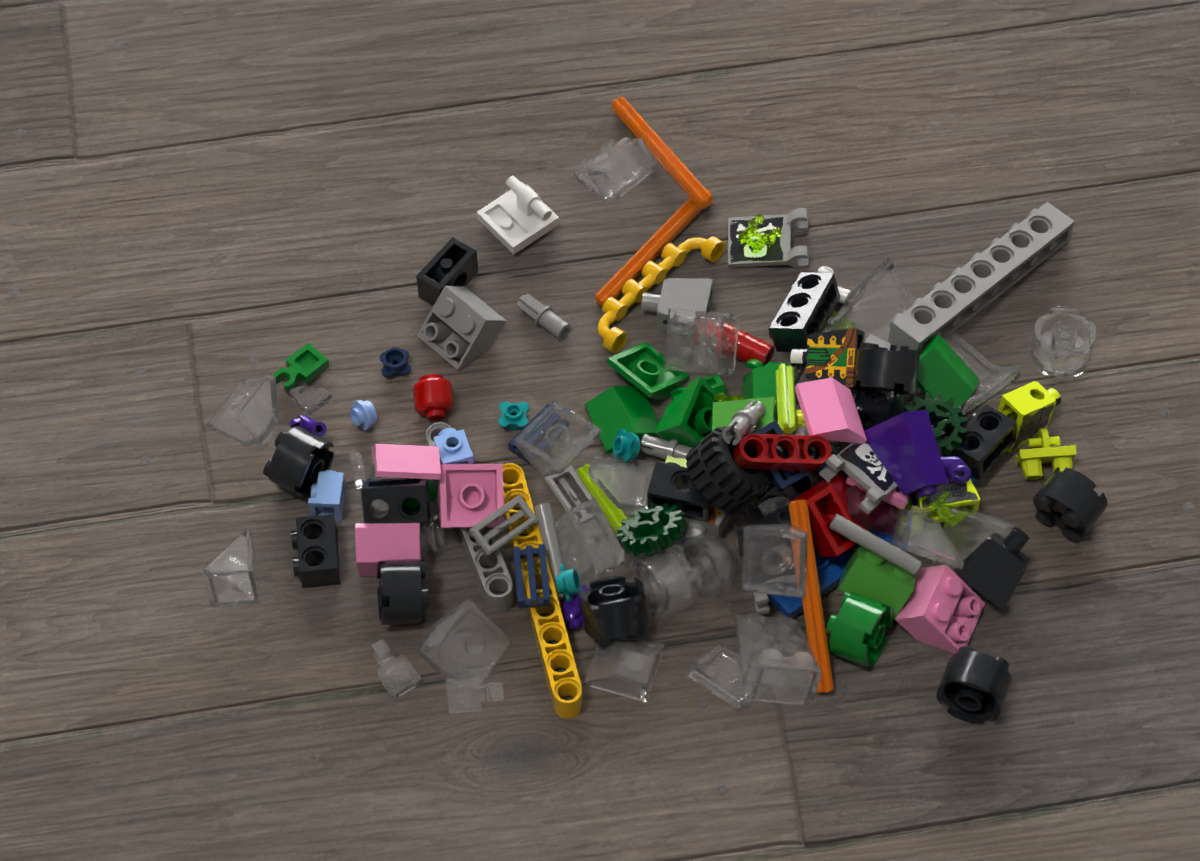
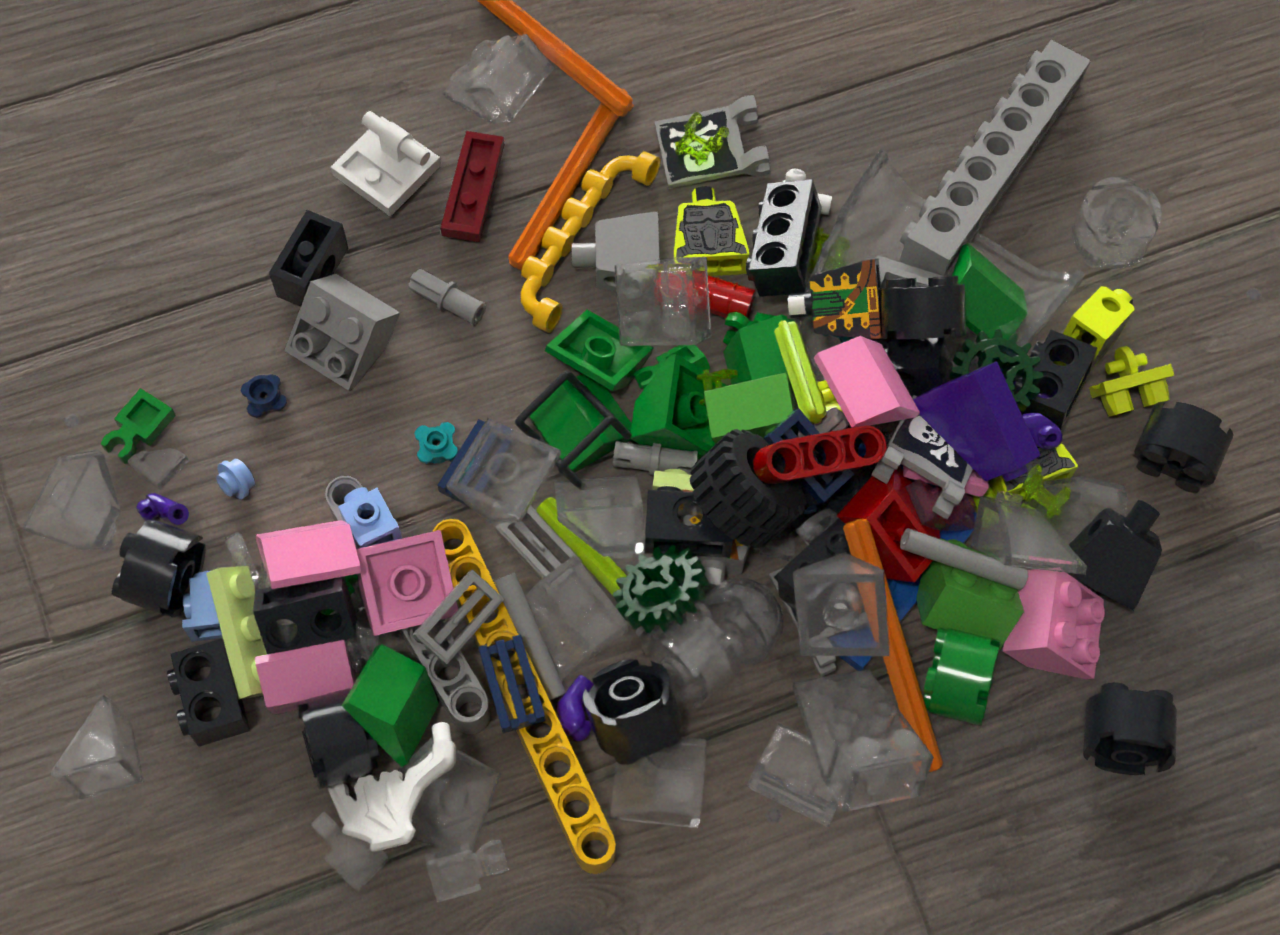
camera: 15 degrees left, 10 degrees up
red head [412,374,454,421] -> none
teal plate [555,564,581,602] -> none
teal plate [613,429,640,463] -> none
light grey pin [722,400,766,445] -> none
none -> yellowish green plate [206,566,267,699]
none -> white animal [327,722,456,852]
none -> green slope [342,644,439,767]
none -> dark red plate [440,131,504,242]
none -> black piece [515,371,631,488]
none -> torso [672,186,749,278]

